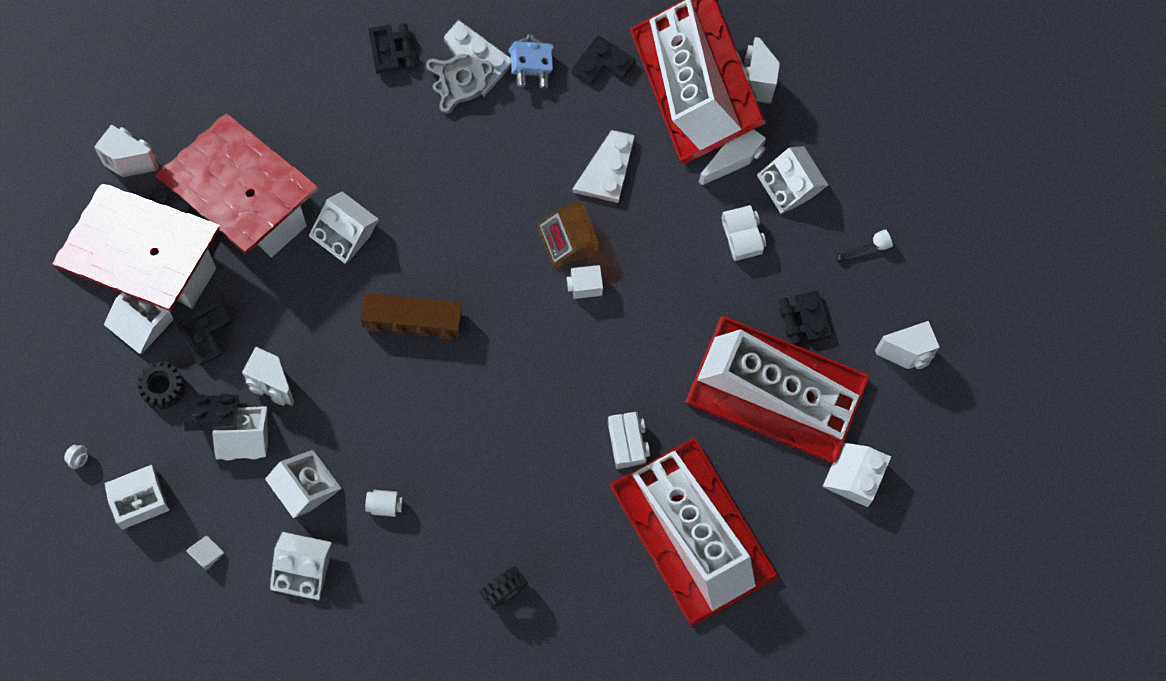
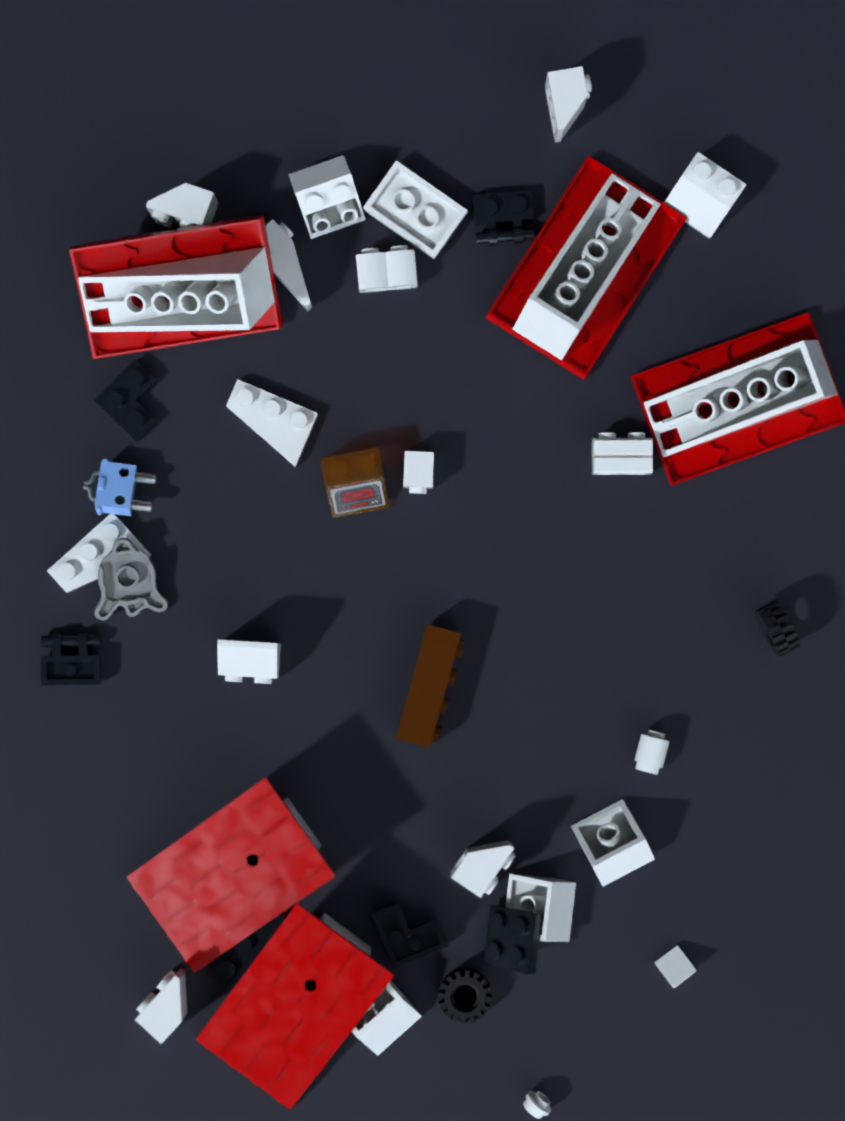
camera: 75 degrees left, 15 degrees up
white slope [105,465,170,530] -> none
white slope [270,532,331,600] -> none
white slope [309,192,379,264] -> none
hinge [836,229,893,262] -> none
none -> white slope [217,640,281,684]
none -> white plate [363,160,468,259]

